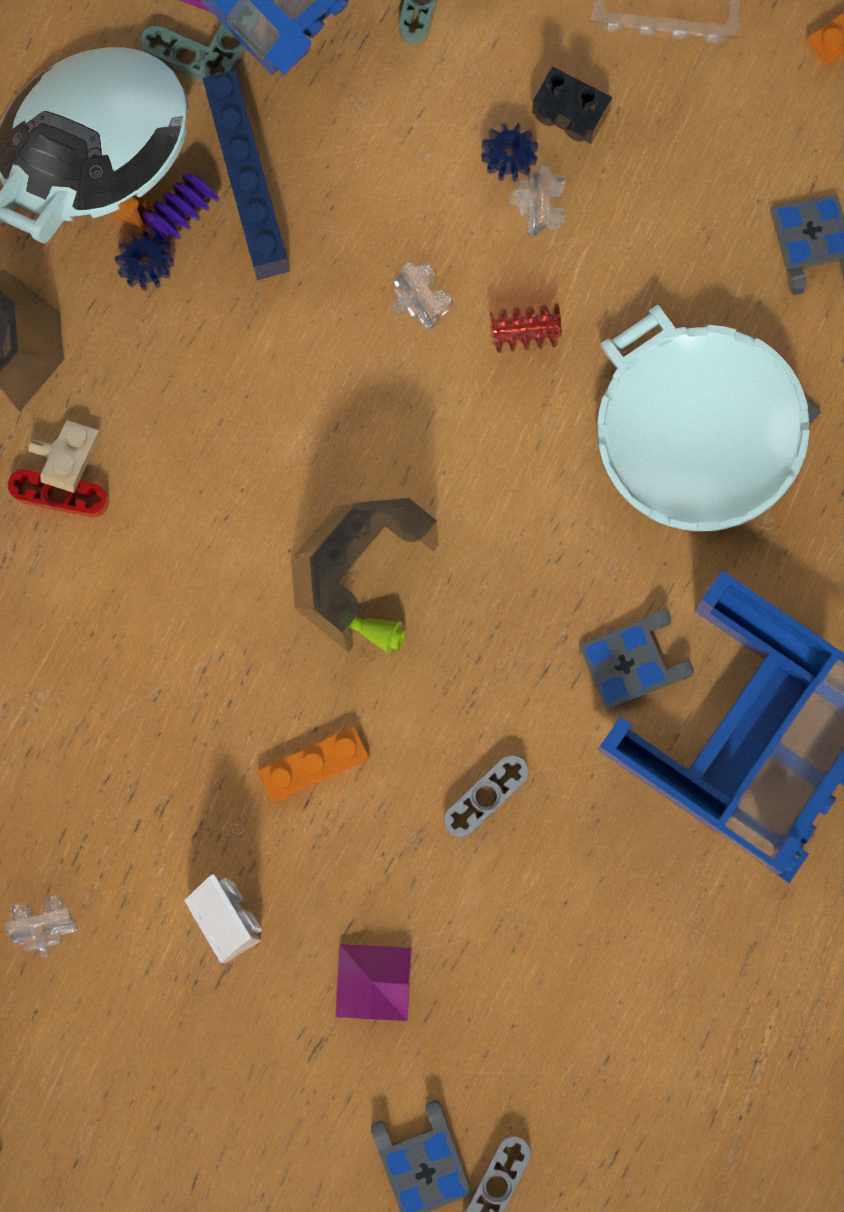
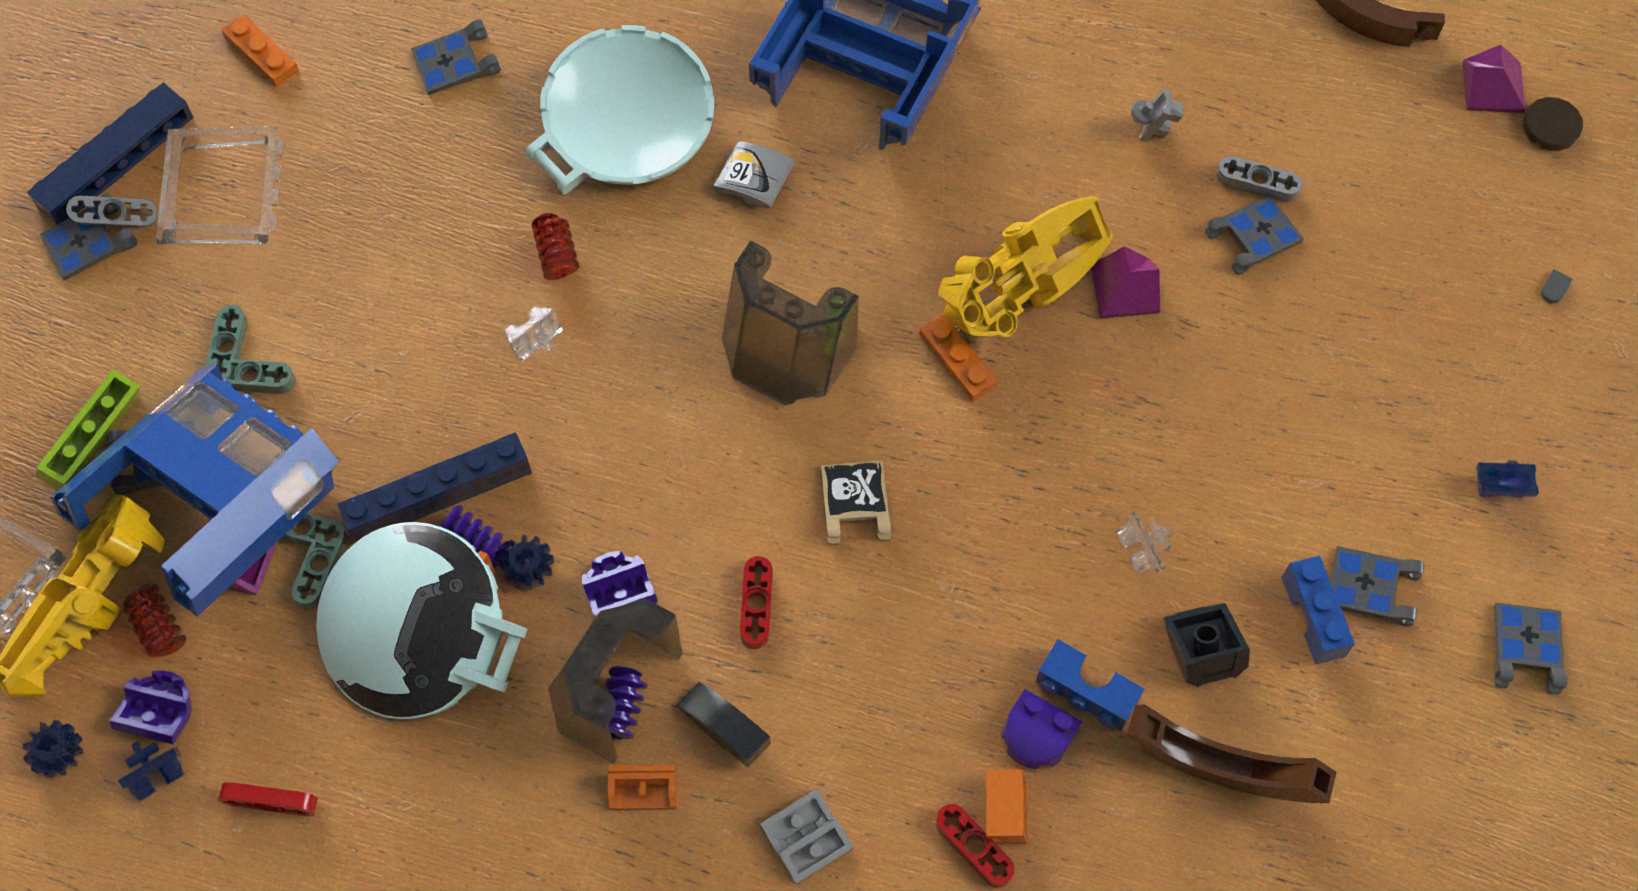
camera: 105 degrees left, 15 degrees down
tan plate [28,420,99,493] -> none
white slope [184,874,262,964] -> none
light grey beam [444,755,528,838] -> none
clear blue gear [481,122,538,182] -> none
clear hips [509,165,564,236] -> none
black brick [532,66,612,144] -> none
dark grey flag [579,609,694,711] -> none
none -> dark purple slope [582,551,658,624]
none -> light grey slope [714,141,795,208]
none -> flag [821,461,891,544]
none -> yellow piece [938,196,1113,337]
none -> light grey hips [1130,89,1183,142]

